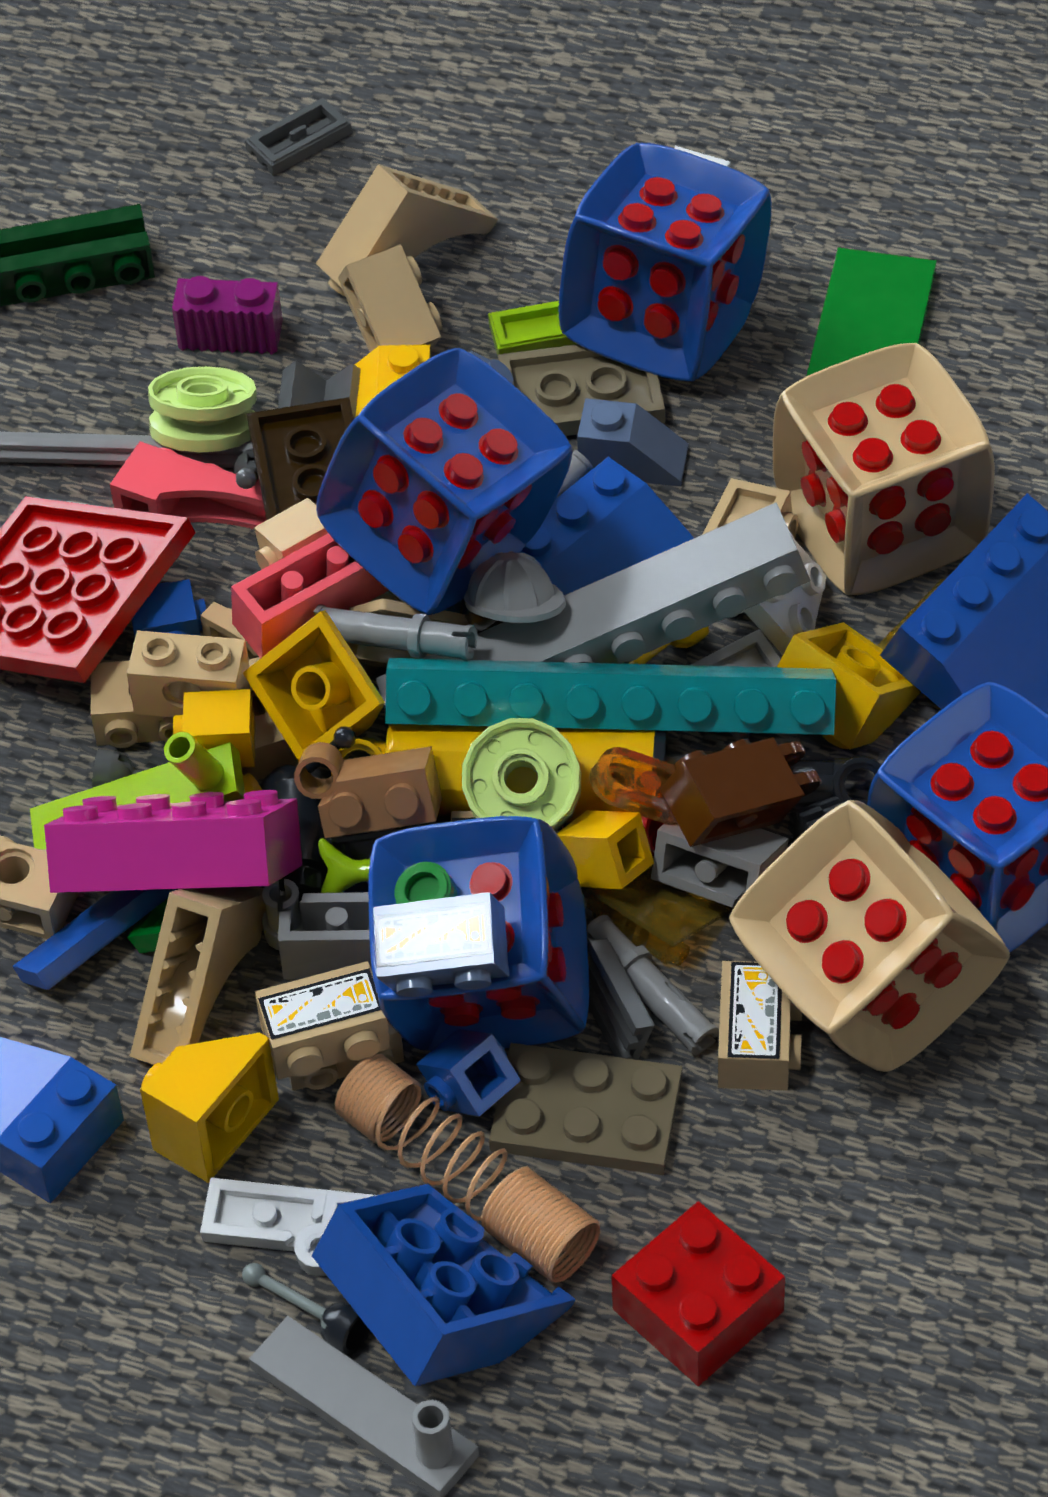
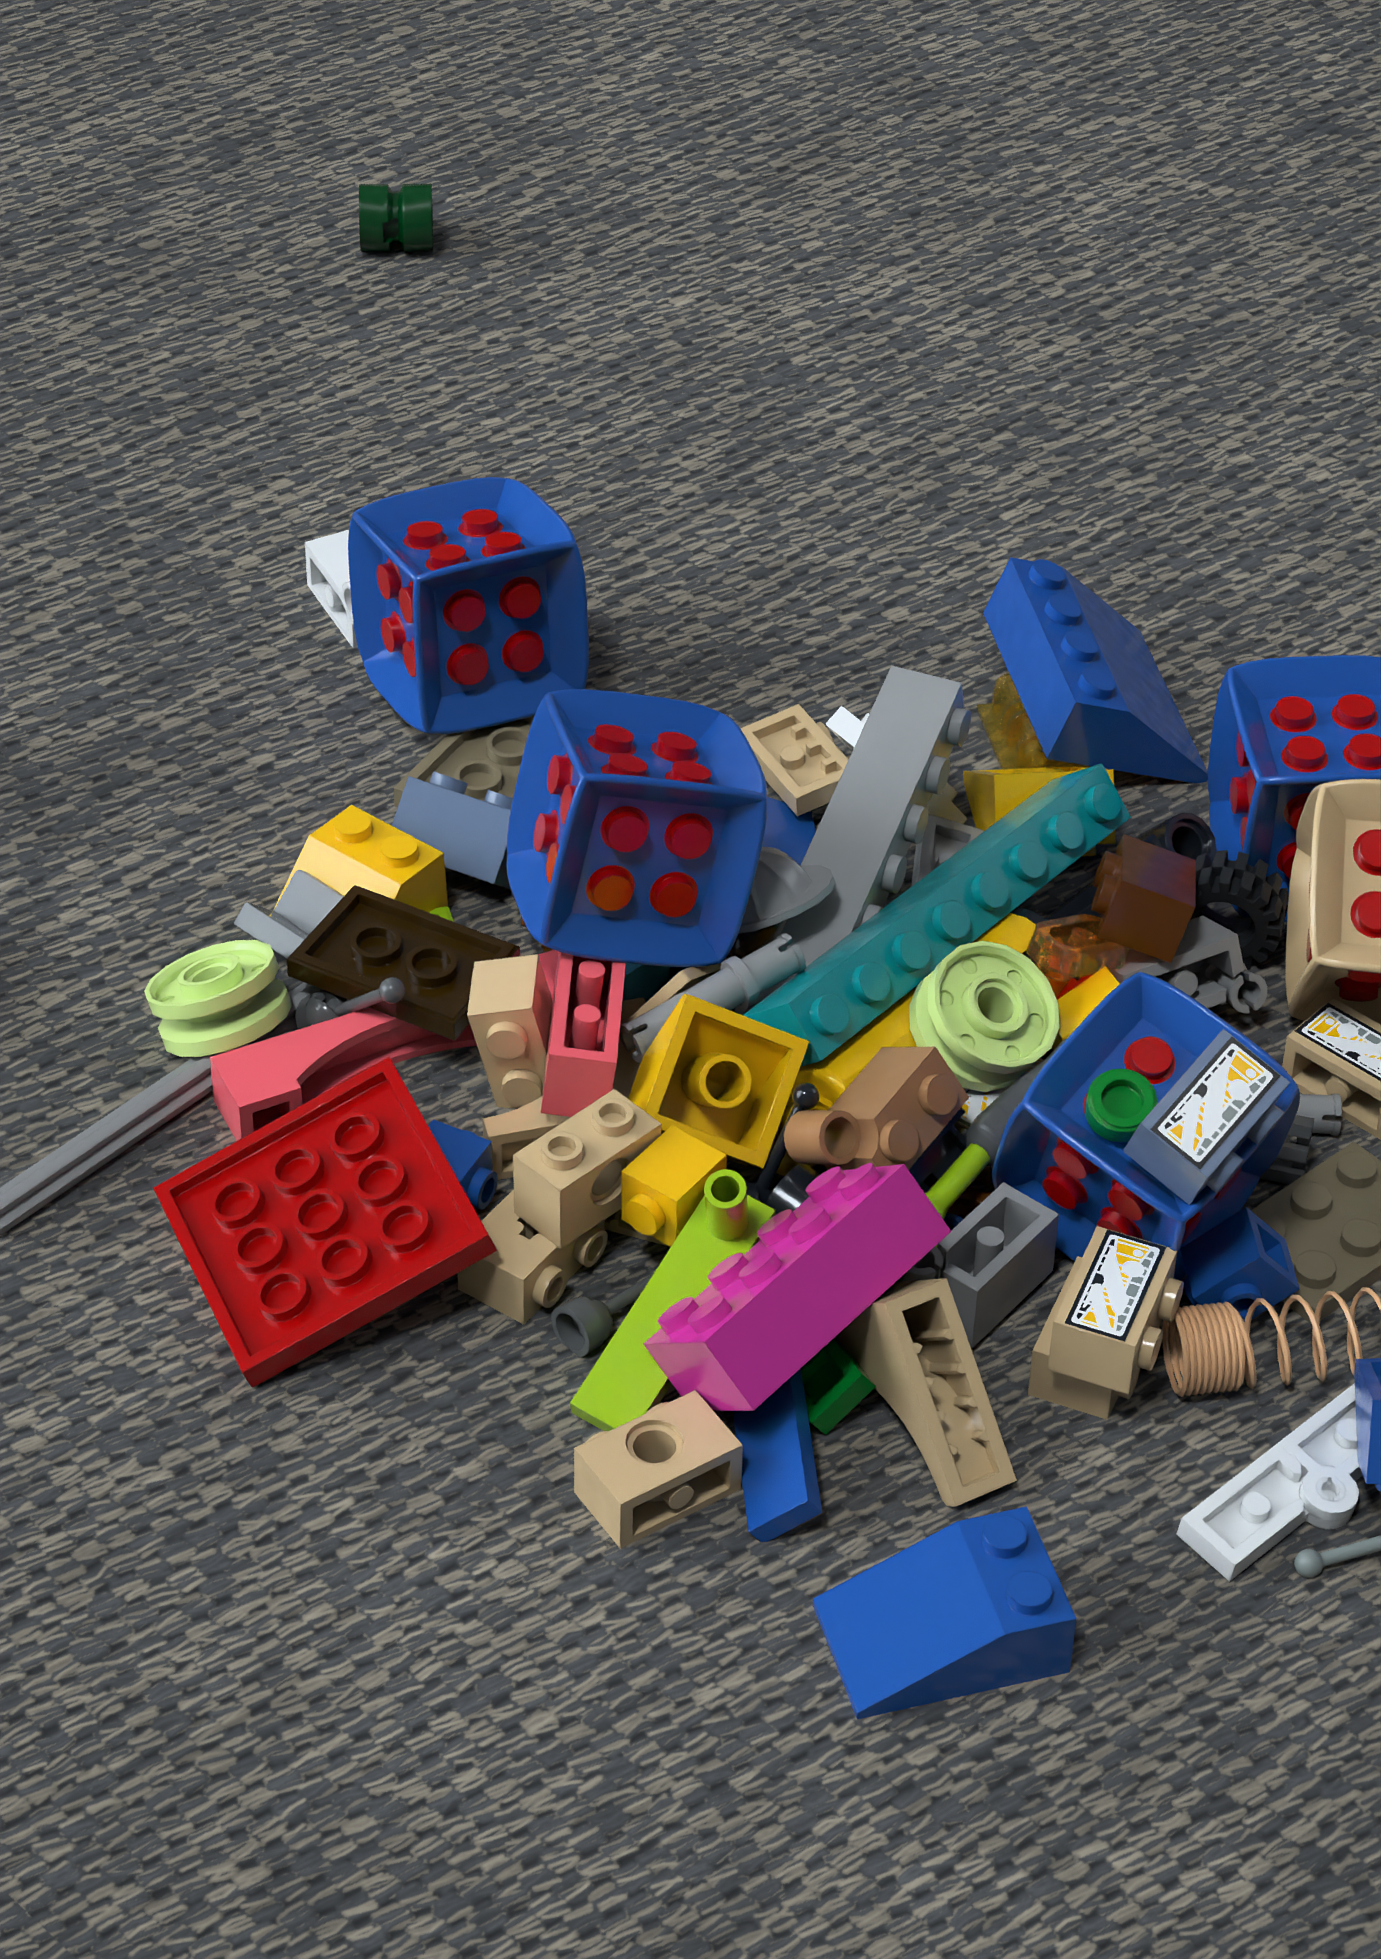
camera: 55 degrees left, 10 degrees down
yellow slope [140,1032,279,1183] -> none
magenta brick [172,276,283,355] -> none
tan arch [316,164,498,297] -> none
tan brick [338,244,442,352] -> none
lime tile [488,301,577,355] -> none
tan piece [773,343,995,595] -> none
green tile [806,247,937,376] -> none

